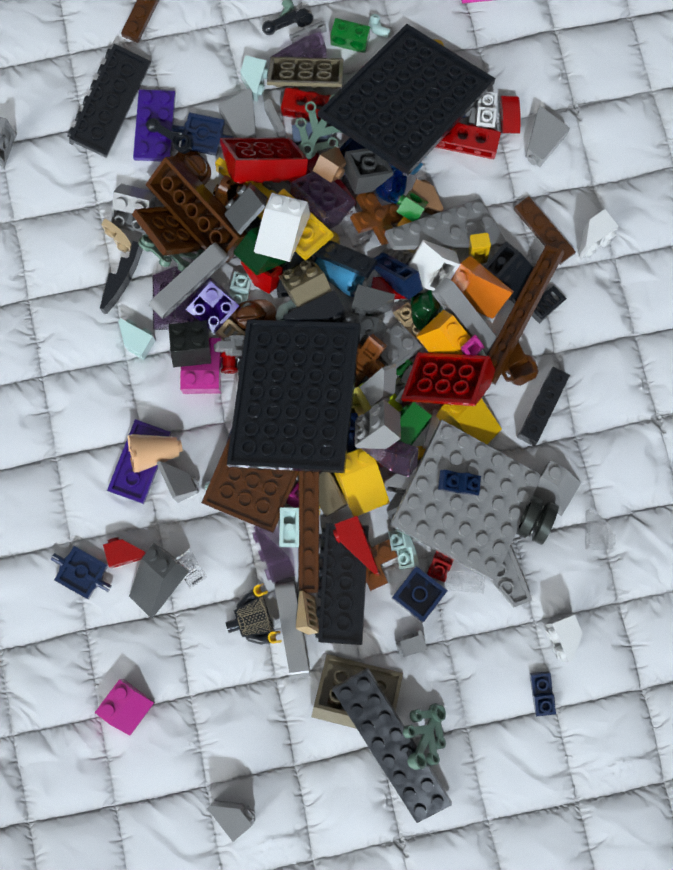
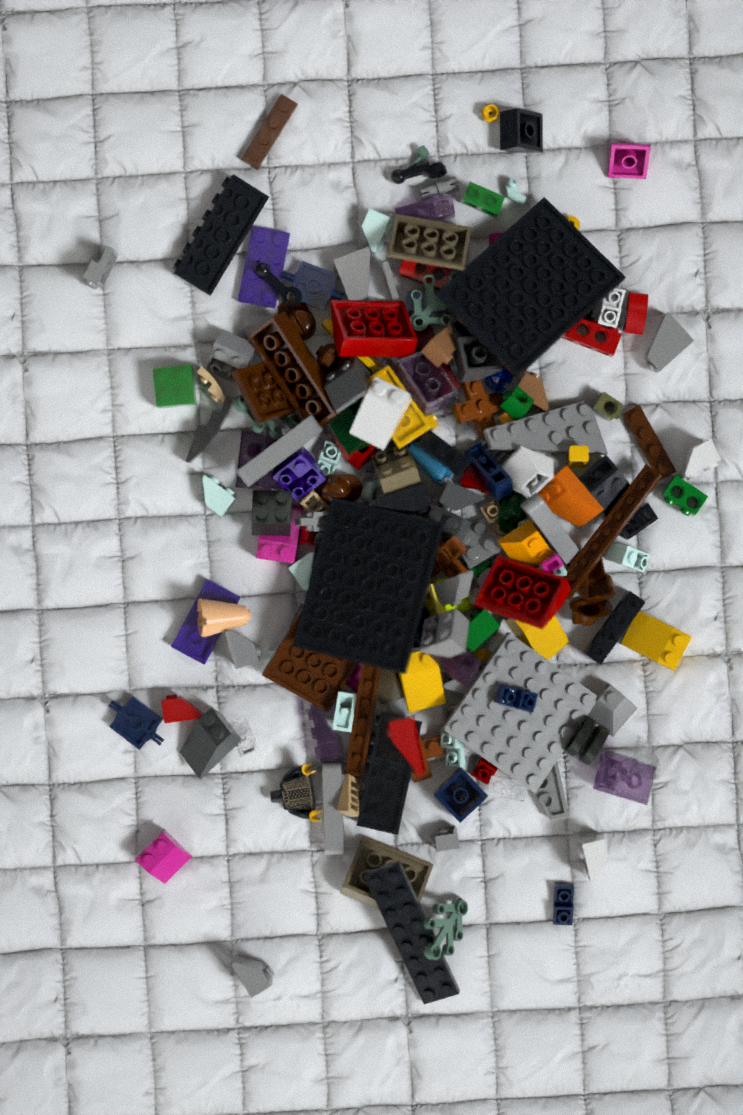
camera: 10 degrees right, 10 degrees up
none -> green brick [153,365,197,409]
none -> light aqua slope [289,552,315,591]
none -> reddish brown piece [569,599,613,626]
none -> olive brick [592,392,623,421]
none -> clear purple slope [593,751,656,805]
none -> light aqua slope [604,542,650,573]
none -> yellow slope [620,611,692,671]
none -> green brick [661,475,708,517]

